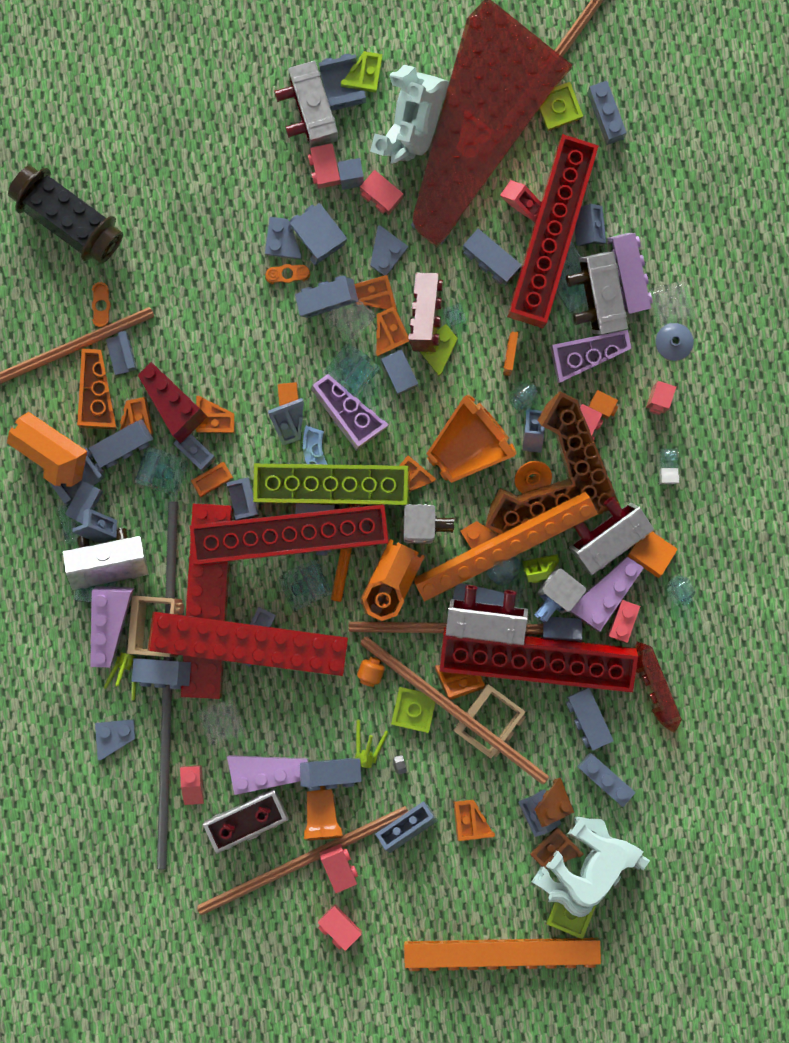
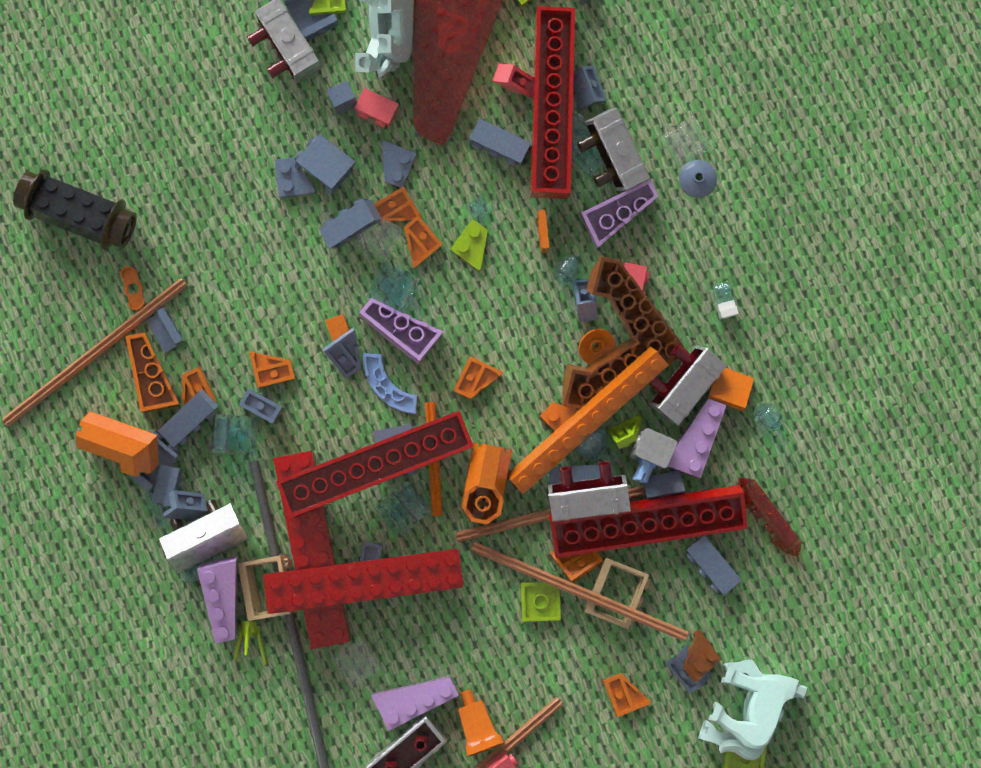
camera: 15 degrees left, 0 degrees up
sand blue wing [95,719,136,760] -> none
sand blue brick [132,658,191,689] -> none
dark red wedge [138,362,208,444] -> none
coral slope [180,765,204,805] -> none
orange tile [191,462,233,497] -> none
sand blue panel [226,477,259,520] -> none
lime brick [253,463,410,505] -> none
orange piece [265,264,310,284] -> none
sand blue brick [300,758,361,790] -> none
coral brick [308,143,341,189] -> none
lime plant [355,719,388,768] -> none
orange head [357,657,385,687] -> none
sand blue brick [376,801,438,853] -> none
sand blue panel [381,349,418,396] -> none
flat silver tile [393,755,407,775] -> none
flat silver piece [404,504,455,544] -> none
wedge [408,273,444,352] -> none
orange cone [426,395,517,483] -> none
dark orange wing [530,827,584,868] -> none
sand blue brick [577,752,636,807] -> none
orange brick [588,390,619,419] -> none
lavender wedge [607,233,653,314] -> none
coral brick [607,600,640,643] -> none
coral brick [646,381,676,415] -> none

